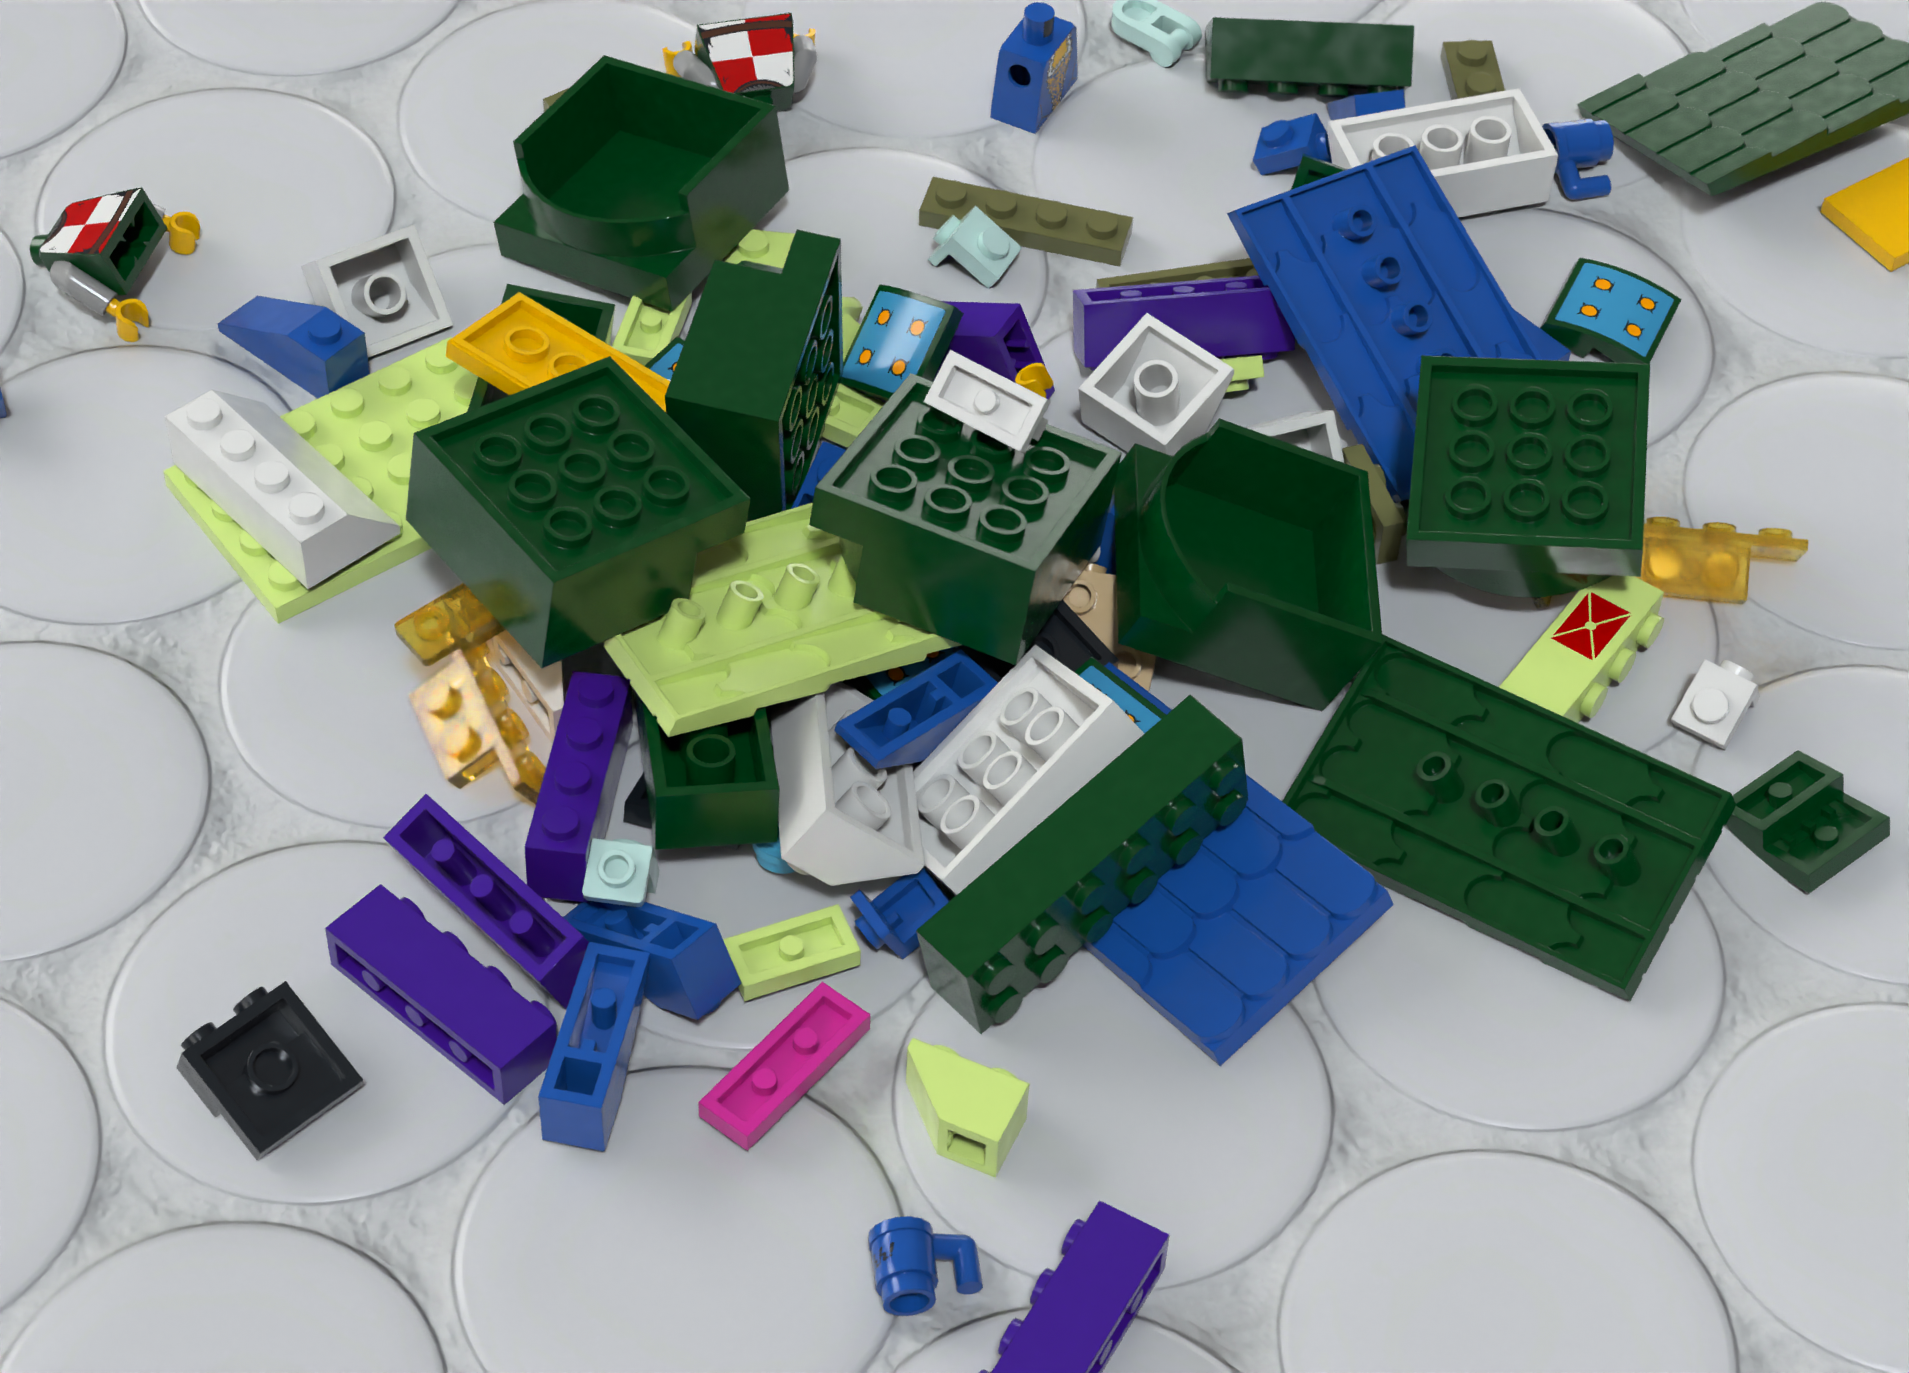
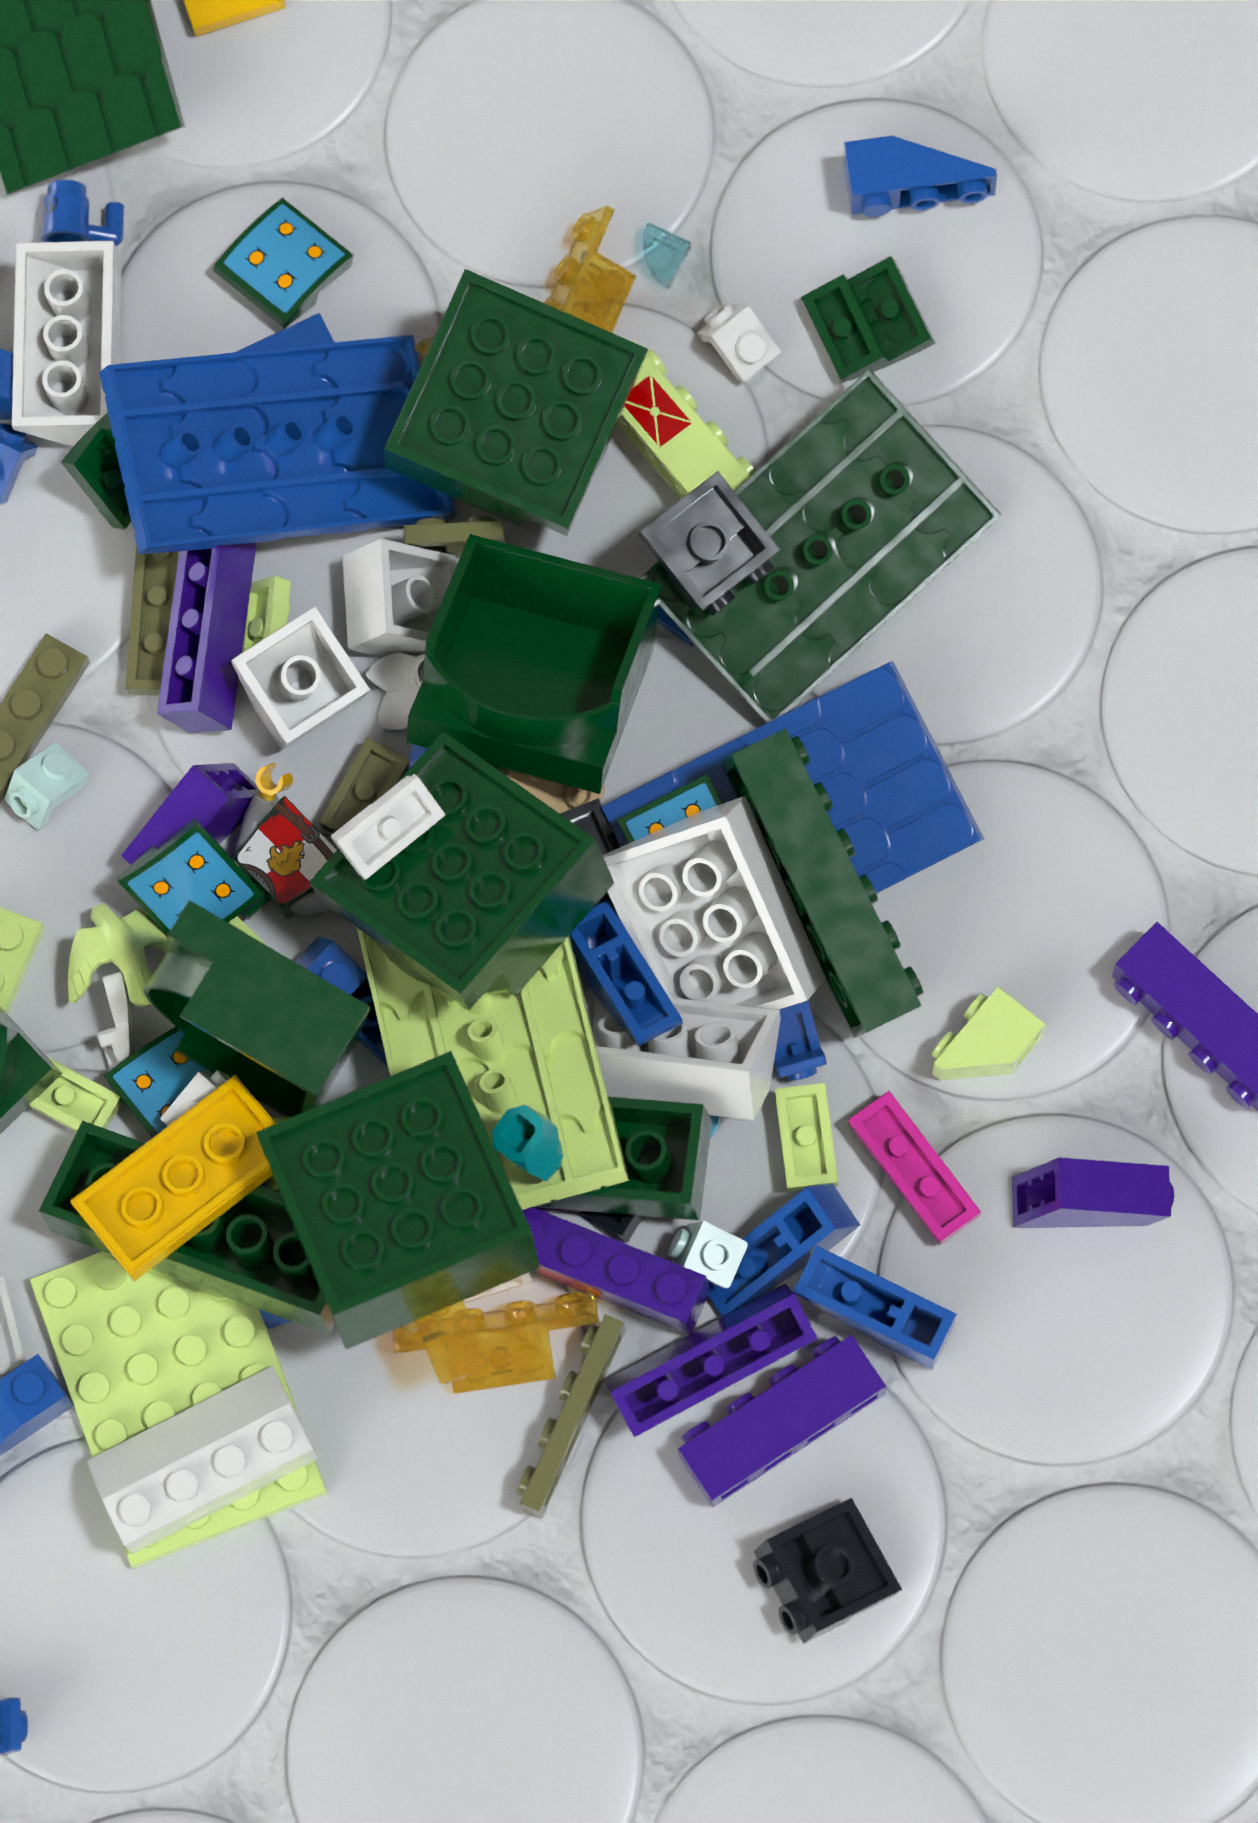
camera: 65 degrees left, 25 degrees up
blue piece [868,1216,983,1316] -> none
none -> teal rock [492,1105,563,1181]
none -> olive plate [516,1314,626,1519]
none -> plate [638,471,780,616]
none -> clear light blue tile [642,222,691,289]
none -> dark purple slope [1012,1157,1174,1228]

